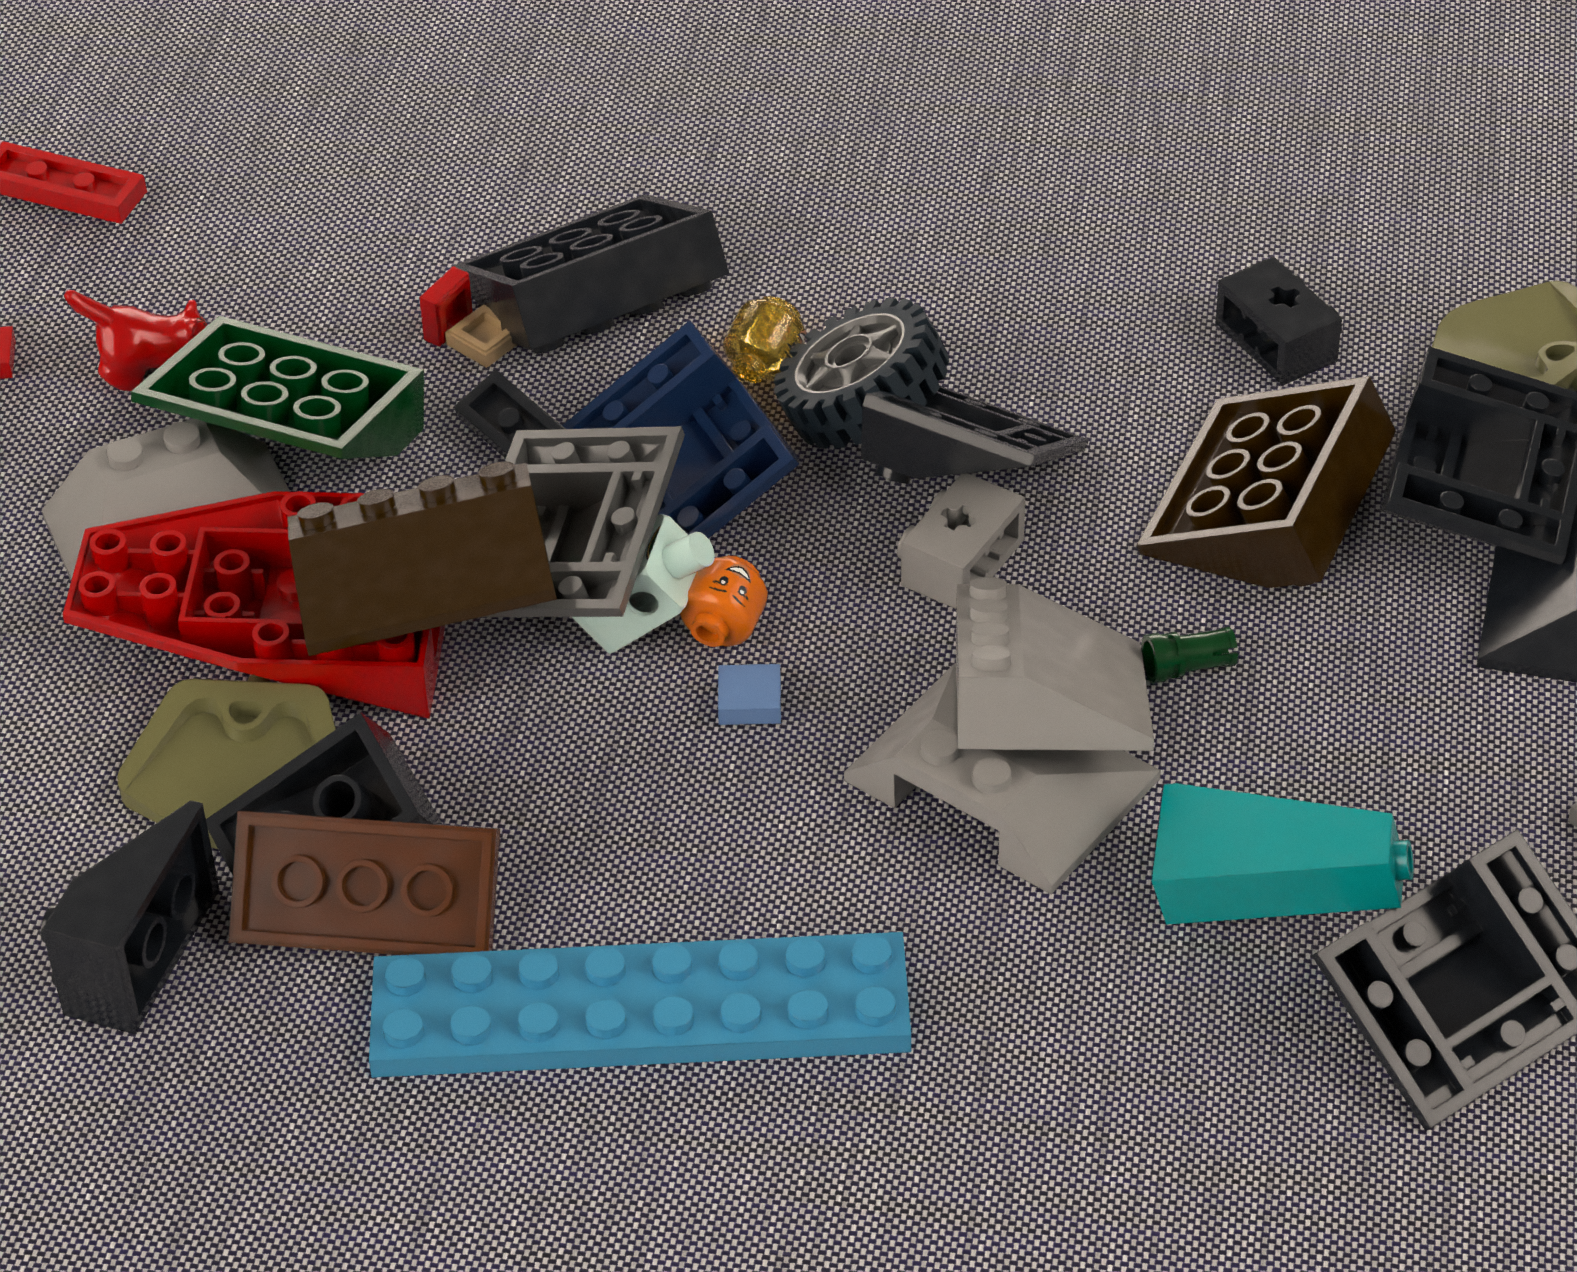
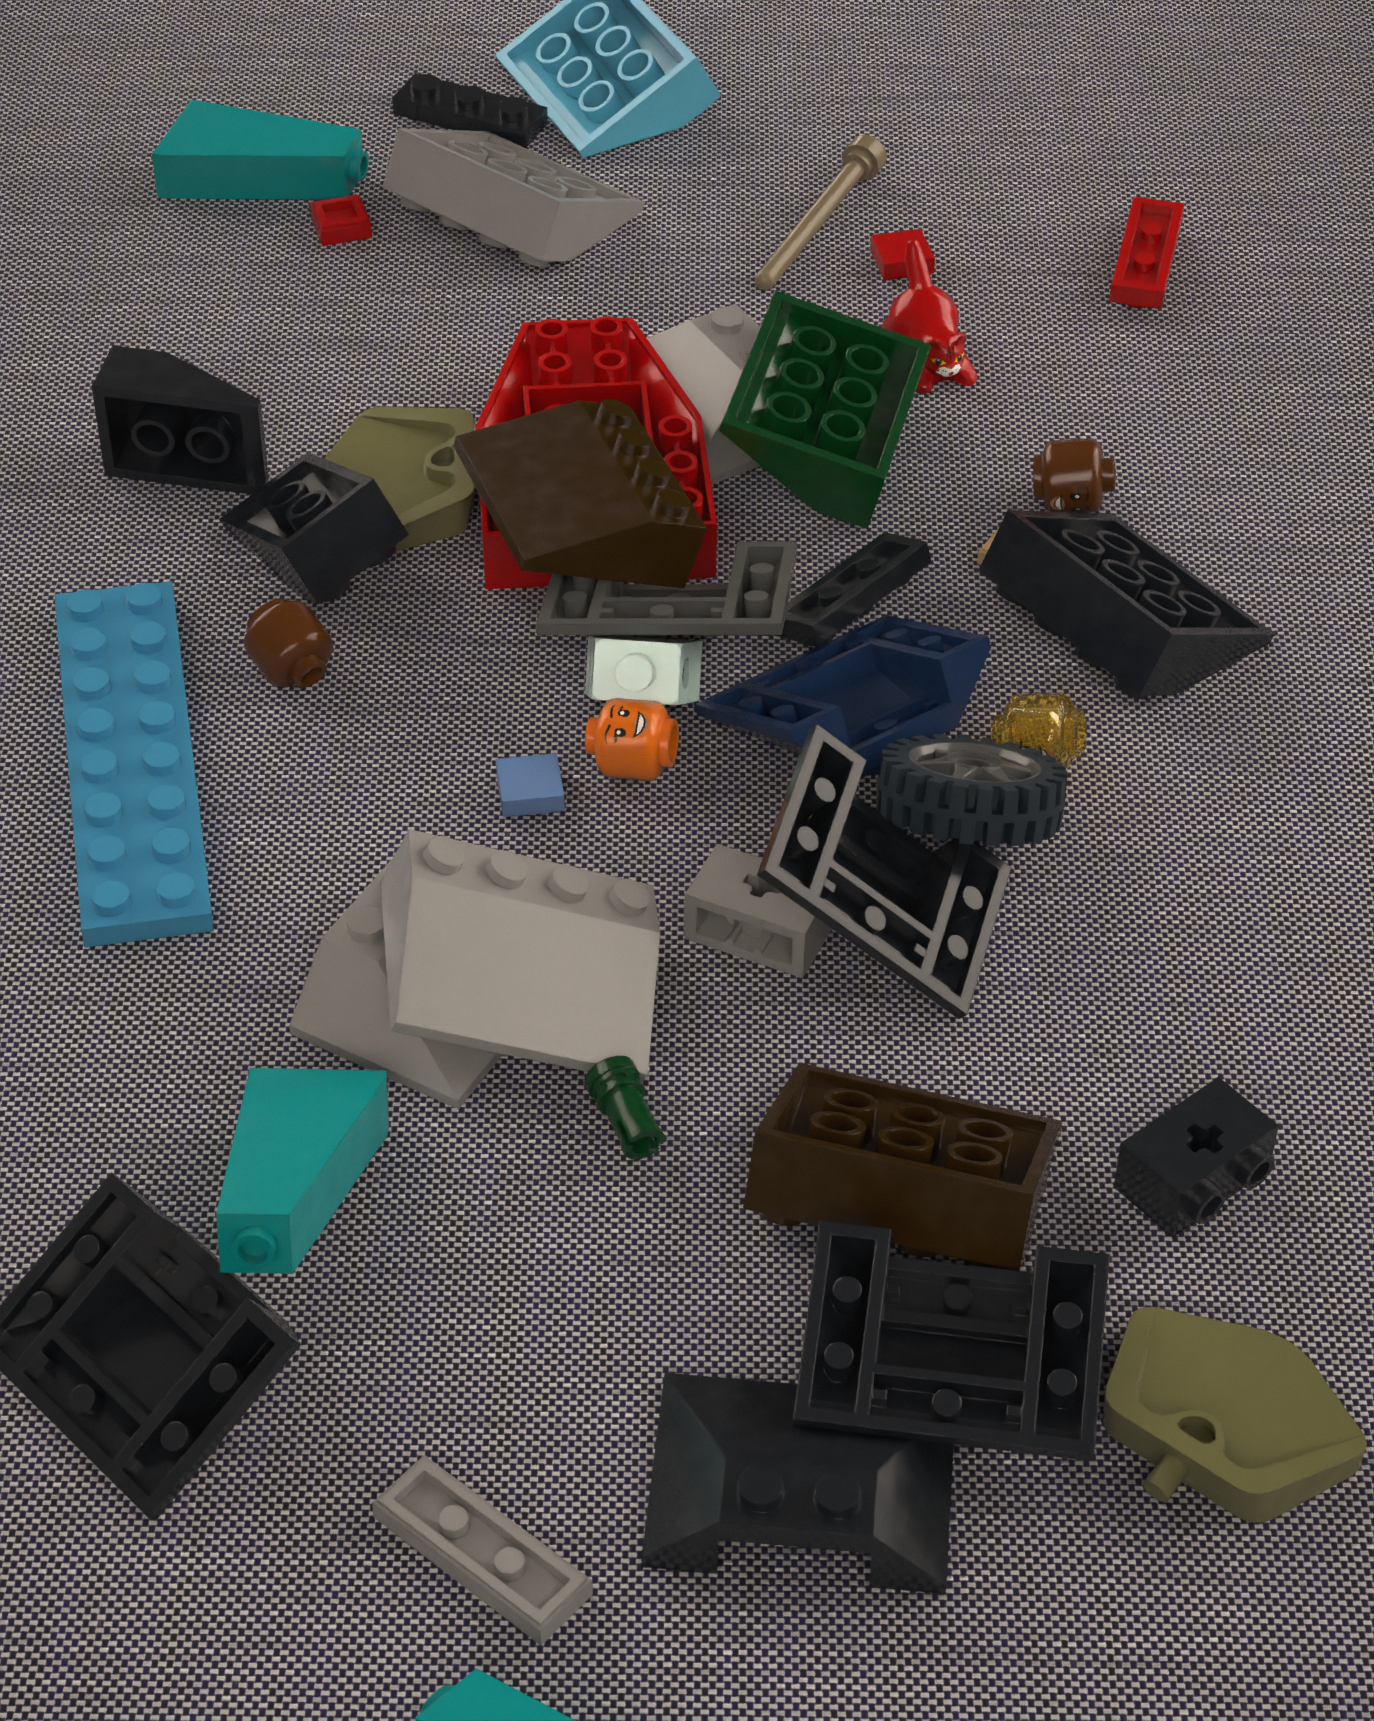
camera: 80 degrees right, 0 degrees up
reddish brown tile [228,811,500,955] -> none
red tile [419,266,473,347] -> none
none -> reddish brown head [244,599,333,688]
none -> reddish brown head [1033,439,1116,513]

